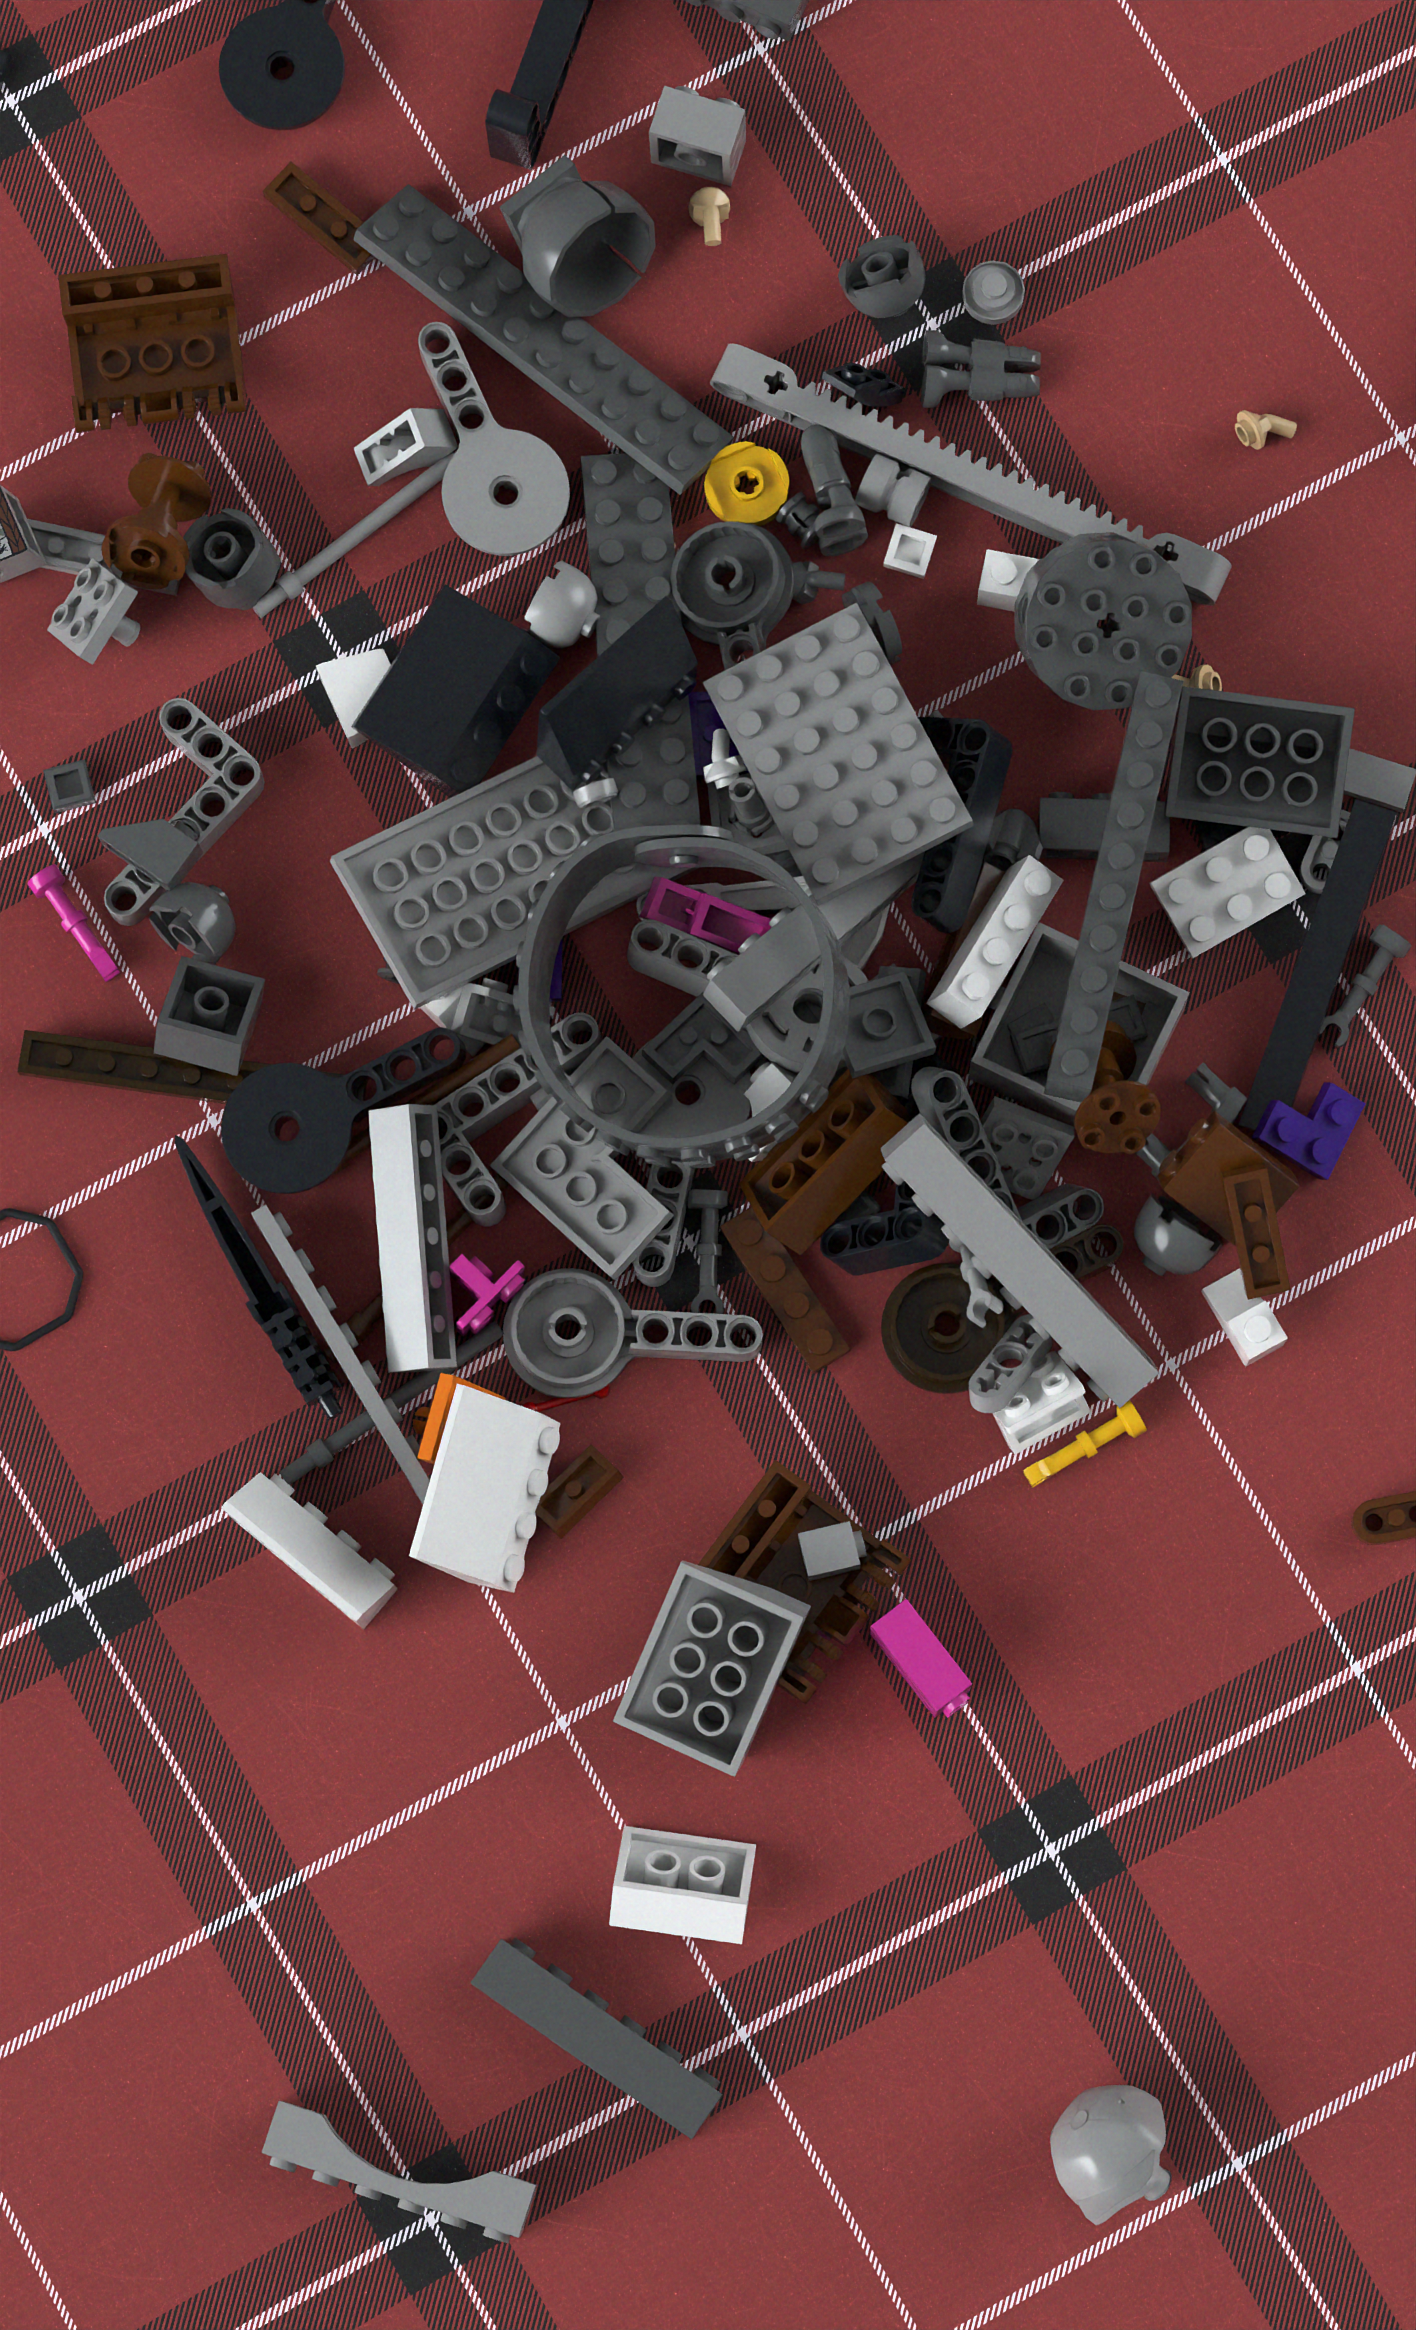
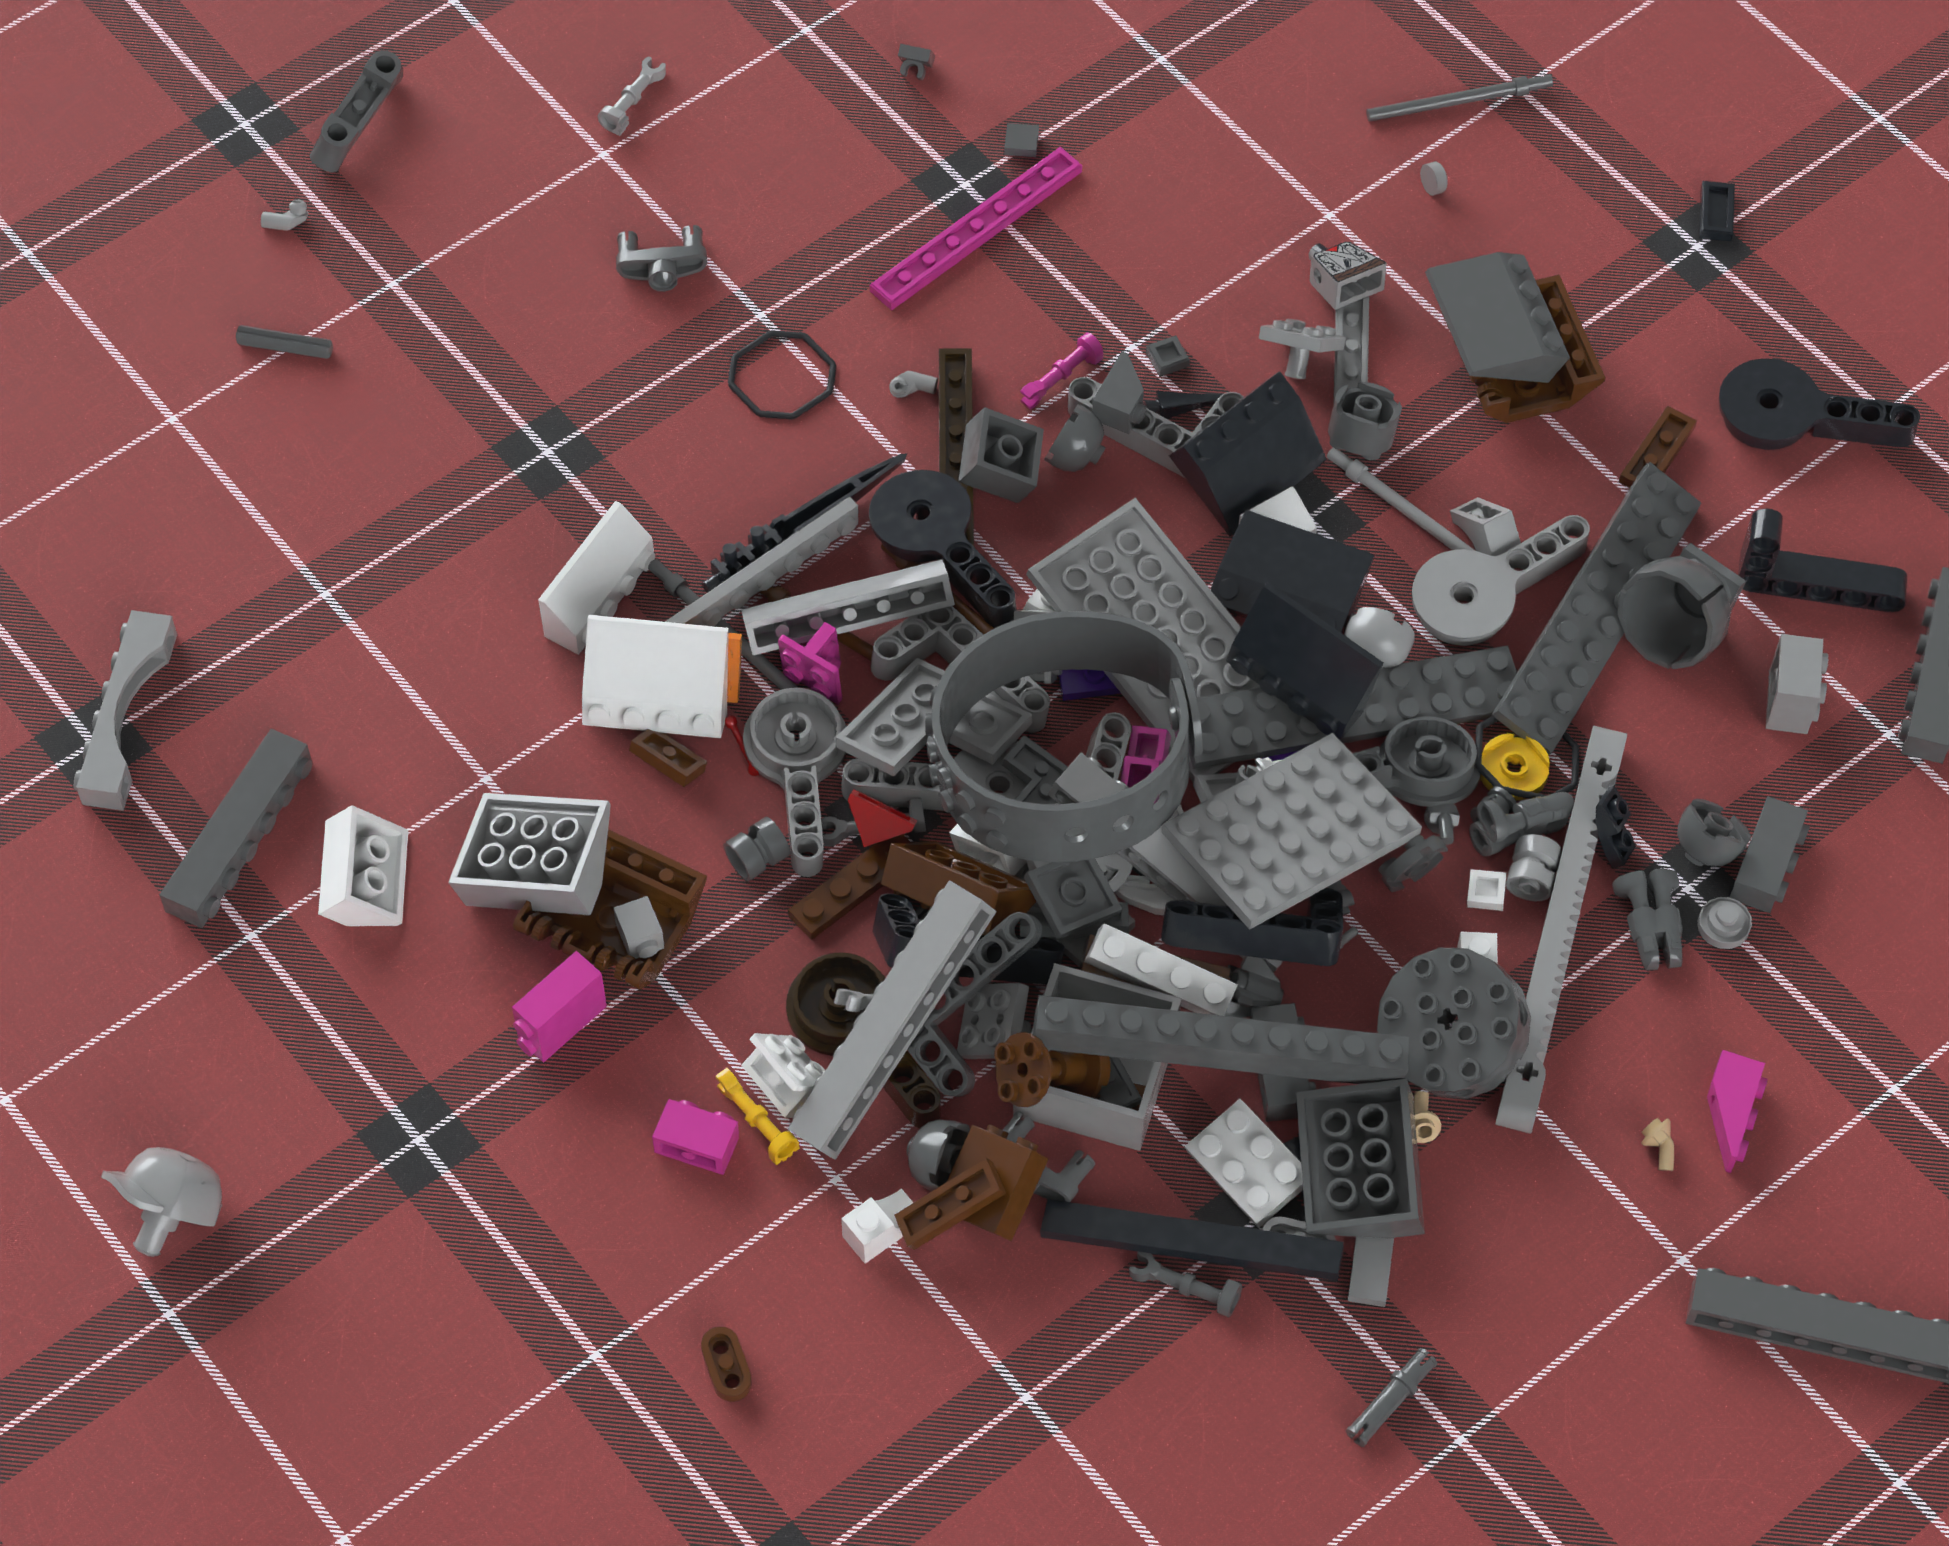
camera: 75 degrees right, 20 degrees down
reddish brown piece [101,453,212,590] -> none
light grey tile [573,778,619,808] -> none
tan plate [688,187,730,246] -> none
light grey beam [969,1314,1052,1413] -> none
dark purple plate [1252,1082,1366,1180] -> none
none -> dark pink brick [652,1099,739,1175]
none -> dark grey wheel [723,817,791,882]
none -> red slope [848,789,918,847]
none -> light grey arm [889,371,938,398]
none -> black piece [1143,390,1224,419]
none -> black slope [1169,371,1327,537]
none -> dark grey slope [1425,252,1570,383]
none -> black piece [1475,716,1579,799]
none -> dark pink slope [1707,1050,1768,1173]
none -> dark grey brick [1730,796,1810,913]

